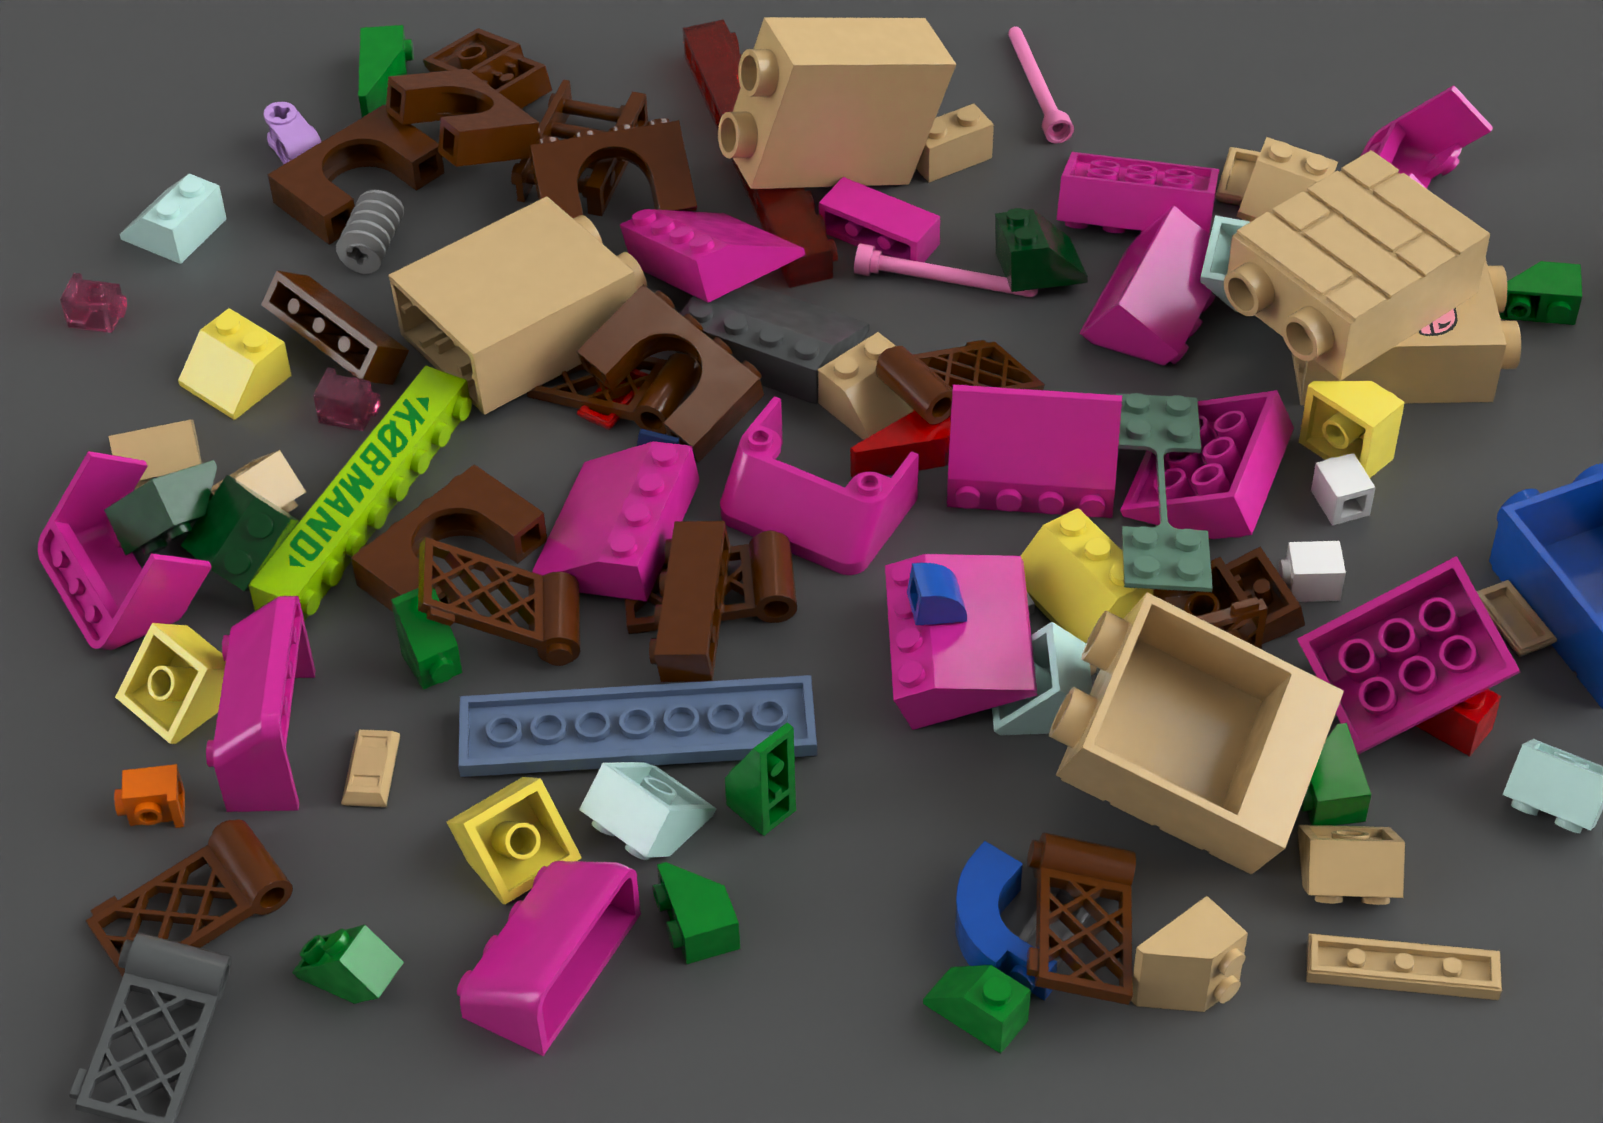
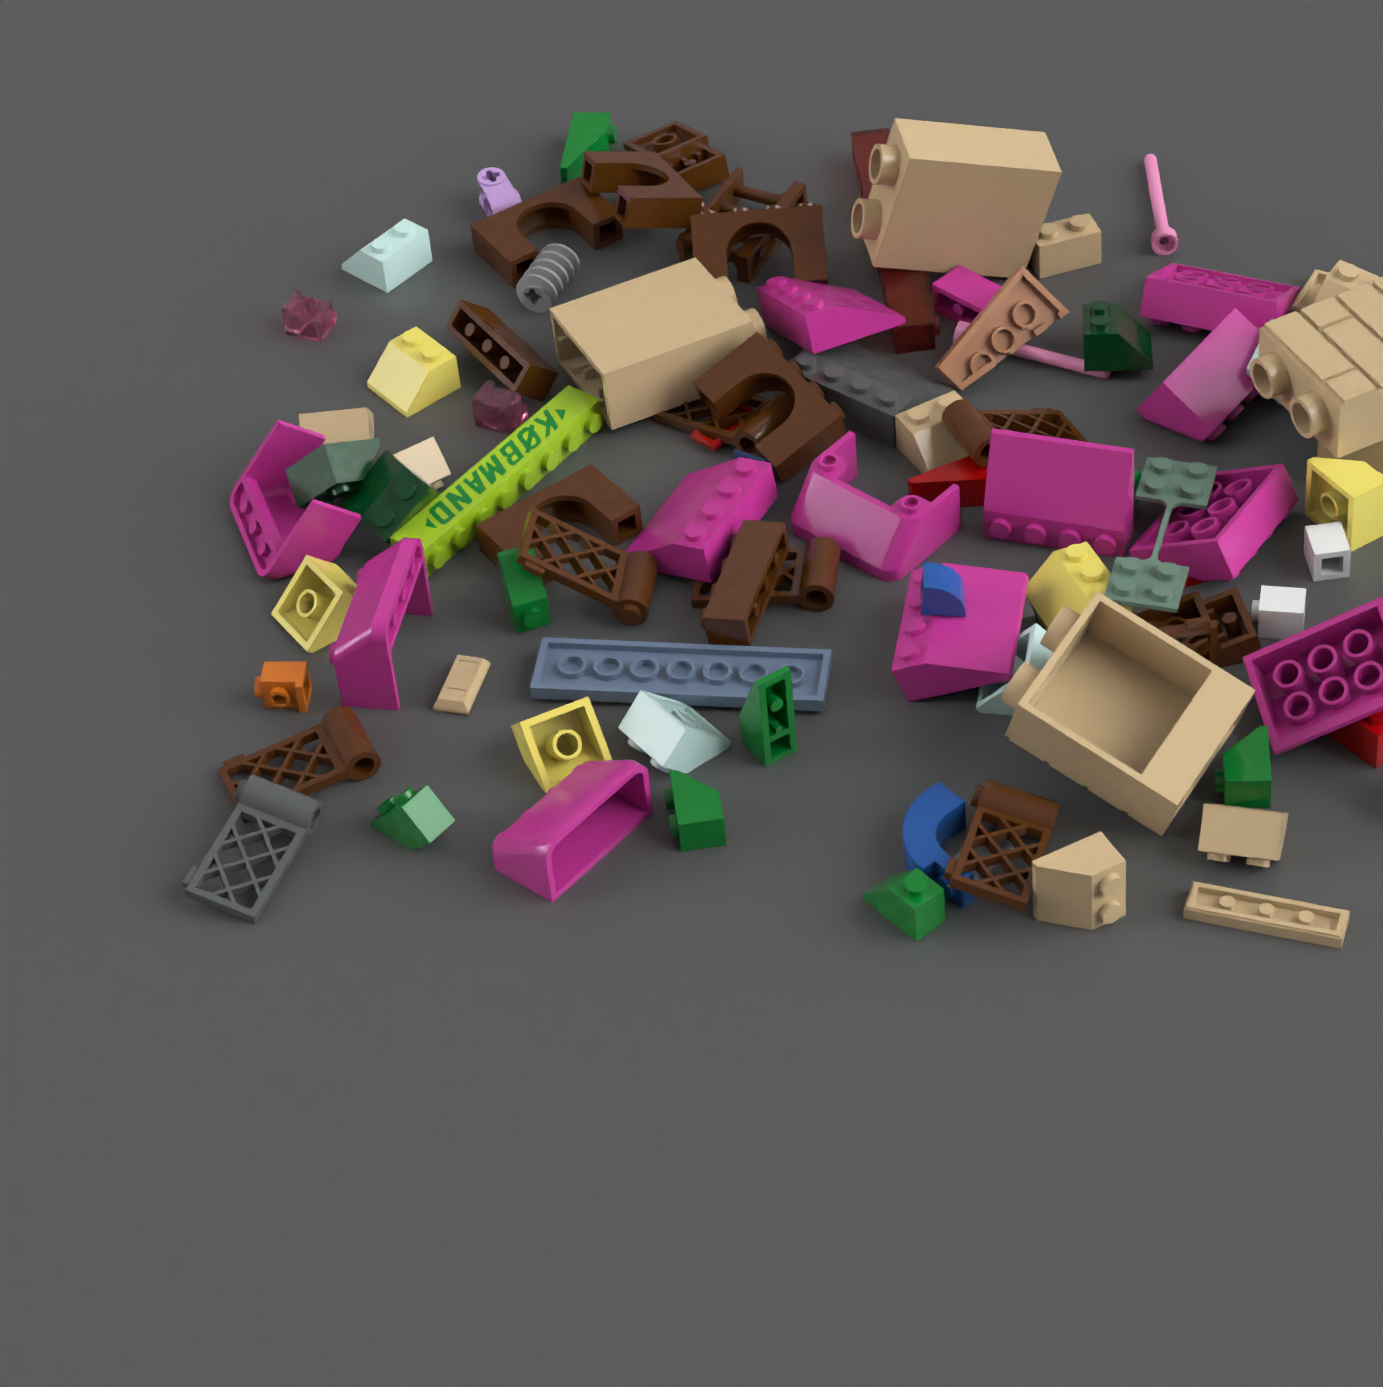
camera: 15 degrees right, 5 degrees down
none -> nougat wing [934,266,1070,391]

